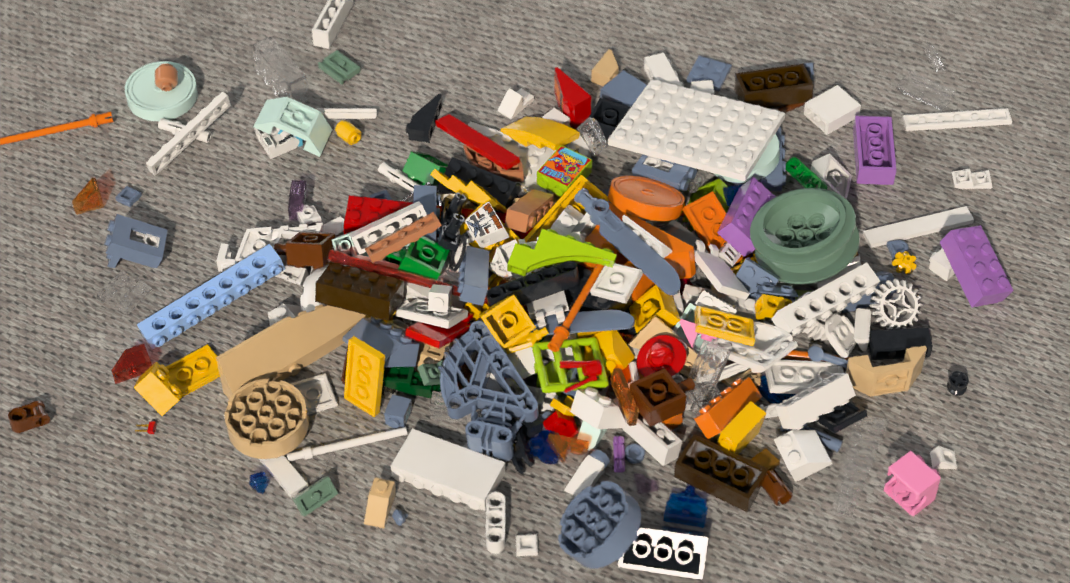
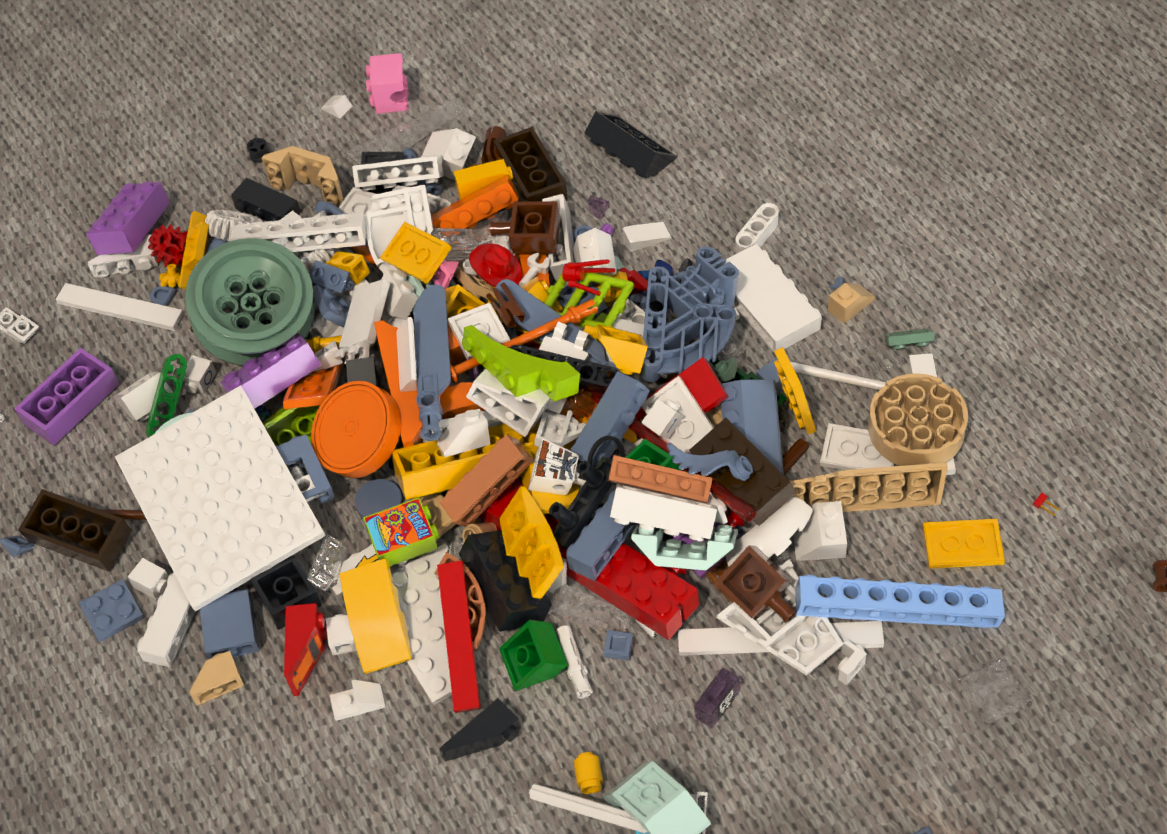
camera: 140 degrees left, 5 degrees up
sand blue brick [104,214,167,268] -> none
clear red slope [111,344,152,384] -> none
yellow brick [134,362,182,416] -> none
clear blue plate [249,472,270,494] -> none
white brick [296,205,322,226] -> none
white tile [516,534,538,556] -> none
clear orange slope [548,433,589,464] -> none
sand blue brick [558,481,641,569] -> none
sand blue tile [590,449,610,468] -> none
clear orange tile [611,368,639,426] -> none
clear blue slope [663,485,708,528] -> none
white brick [804,85,861,135] -> none
none -> red gear [148,224,188,268]
none -> yellow bracket [178,211,209,290]
none -> reddish brown arm [486,282,526,328]
none -> sand blue plant [667,442,753,481]

